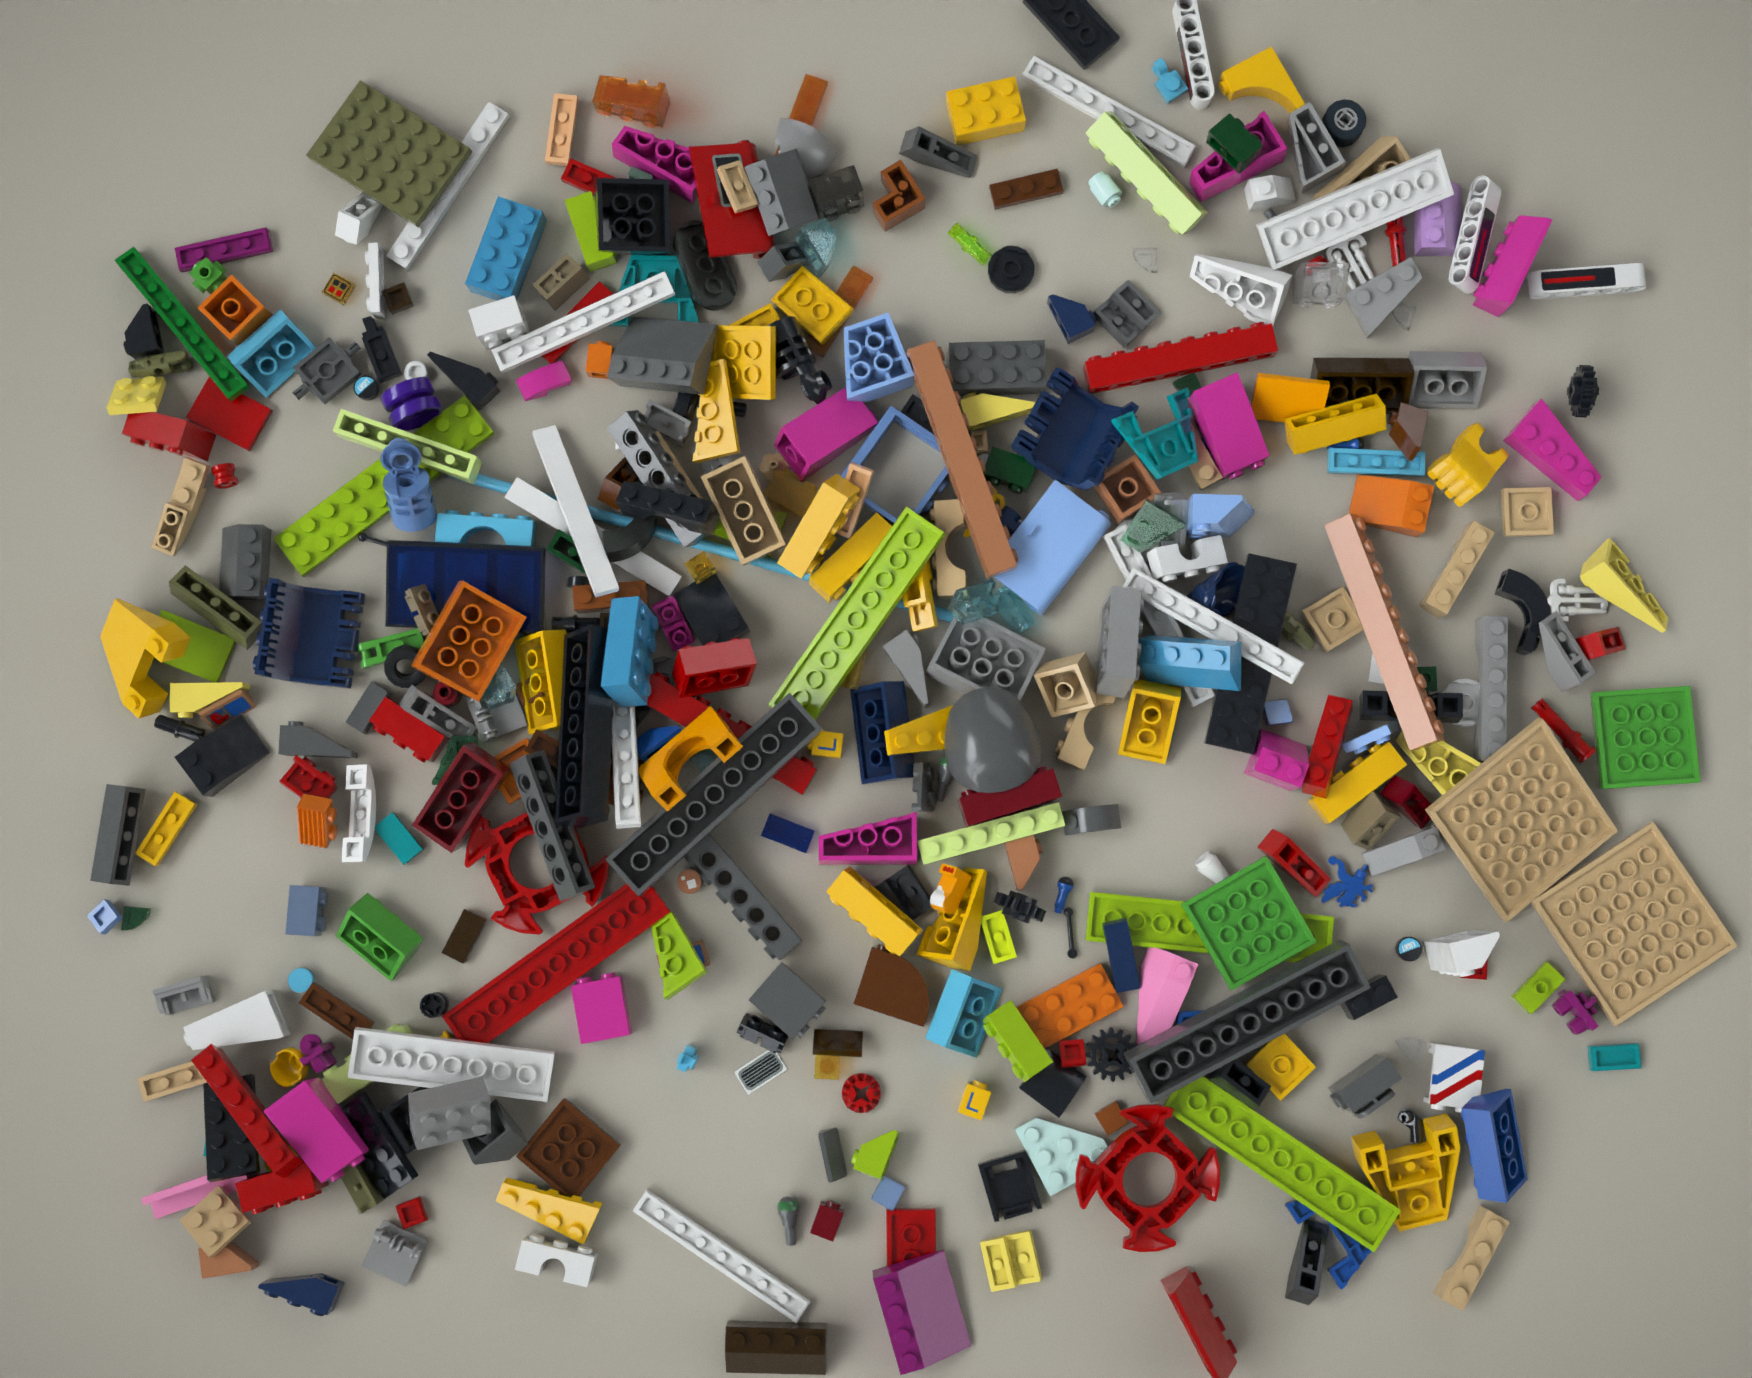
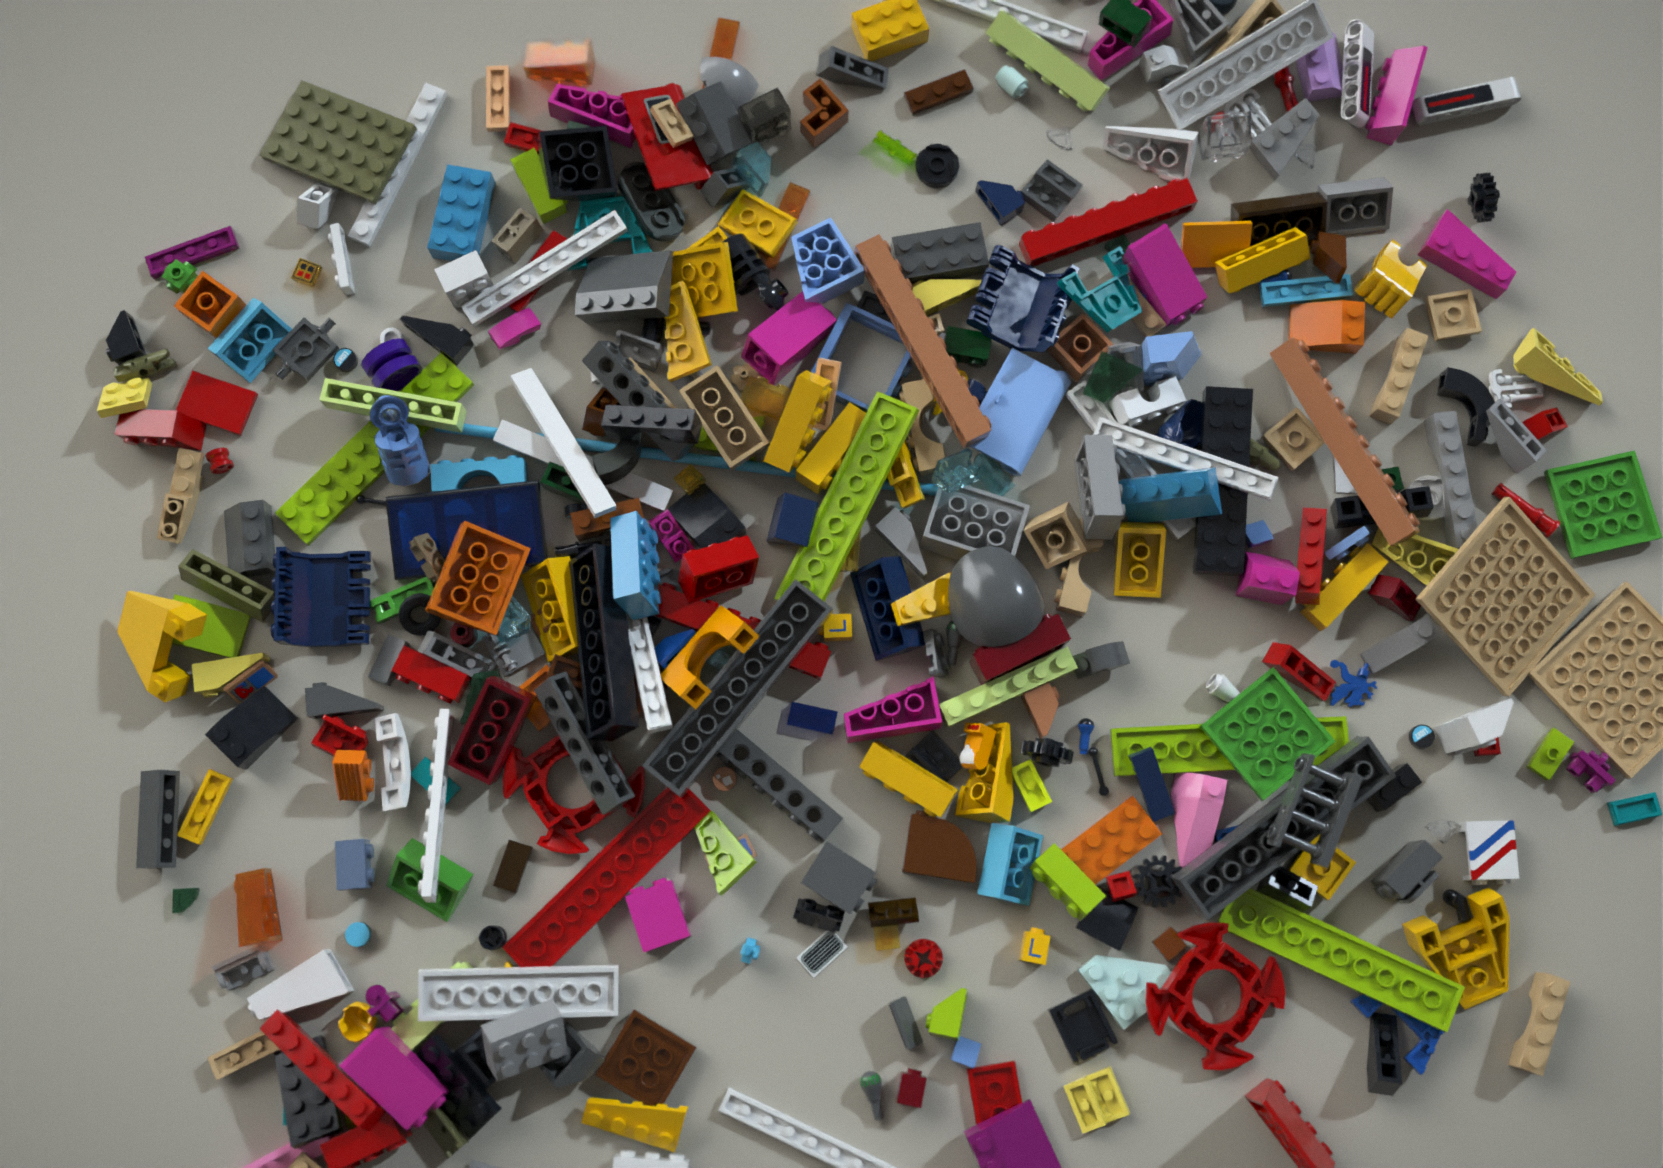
camera: 15 degrees left, 5 degrees down
medium blue plate [87,899,123,935] -> none
green plate [114,246,250,402] -> none
black axle [154,715,205,742] -> none
reddish brown plate [299,982,375,1039] -> none
black hinge [362,316,403,383] -> none
dark brown plate [382,282,414,315] -> none
red tile [395,1196,428,1230] -> none
orange brick [586,341,614,379] -> none
dark tan panel [1341,792,1401,850] -> none
blue slope [1461,1089,1528,1203] -> none
none -> clear orange wedge [234,868,283,947]
none -> white plate [418,709,454,902]
none -> dark blue slope [766,492,818,547]
none -> dark grey fence [1266,753,1363,868]

